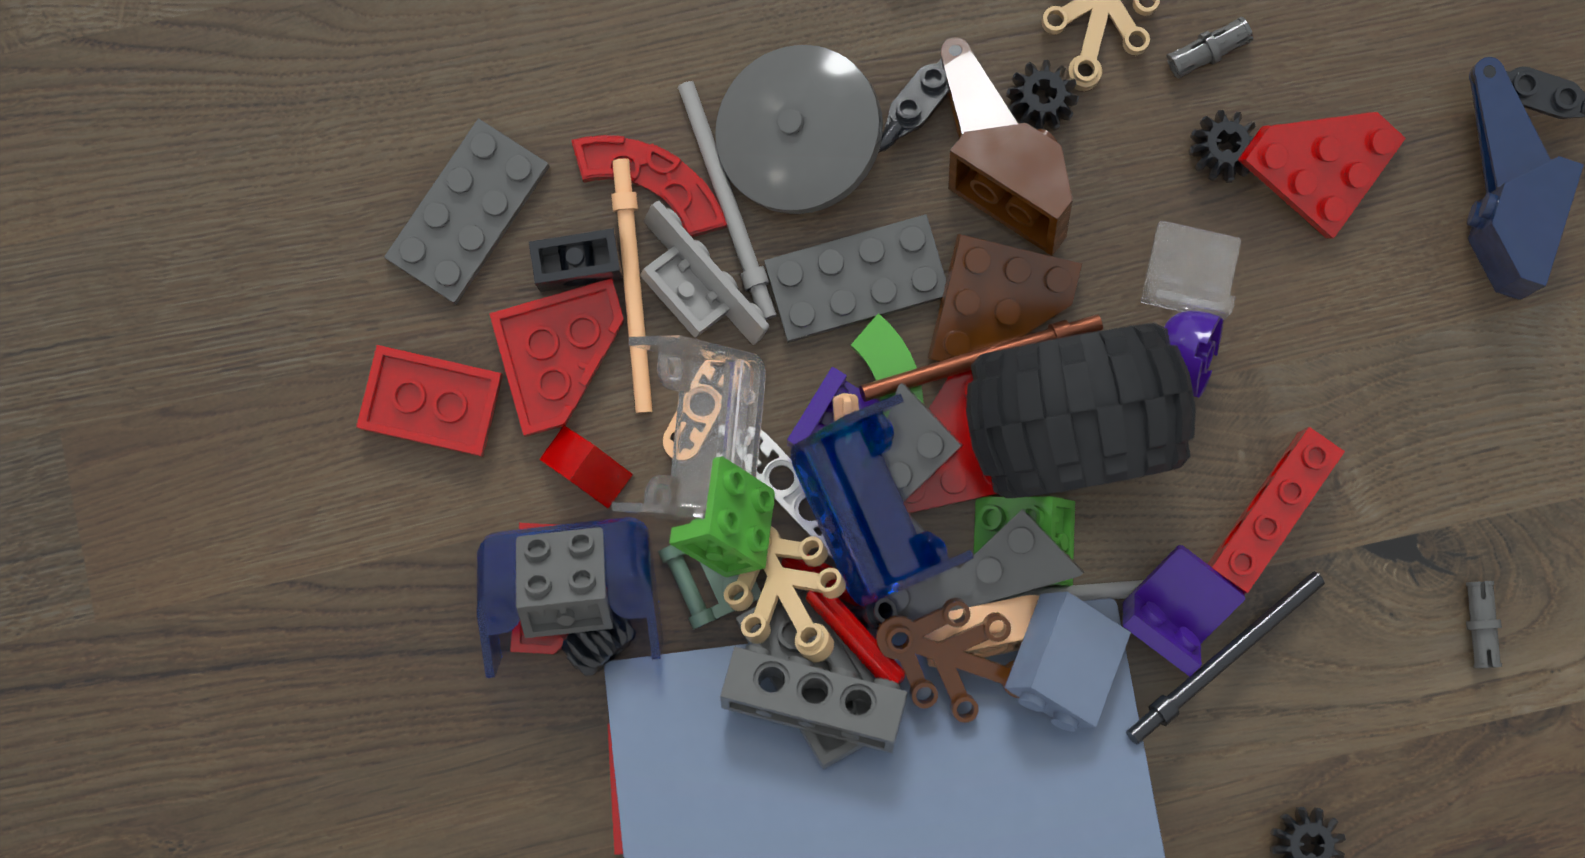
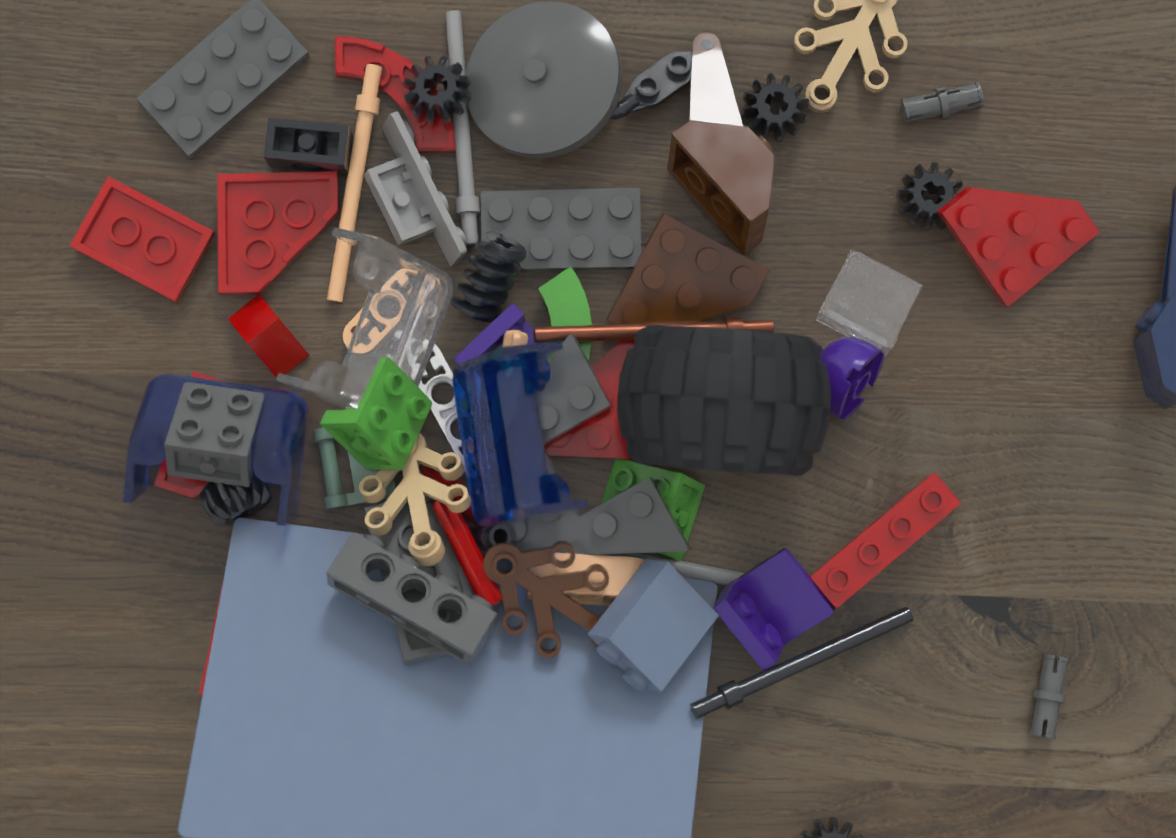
camera: 15 degrees right, 0 degrees up
none -> black gear [403,55,471,124]
none -> black piece [451,231,527,322]

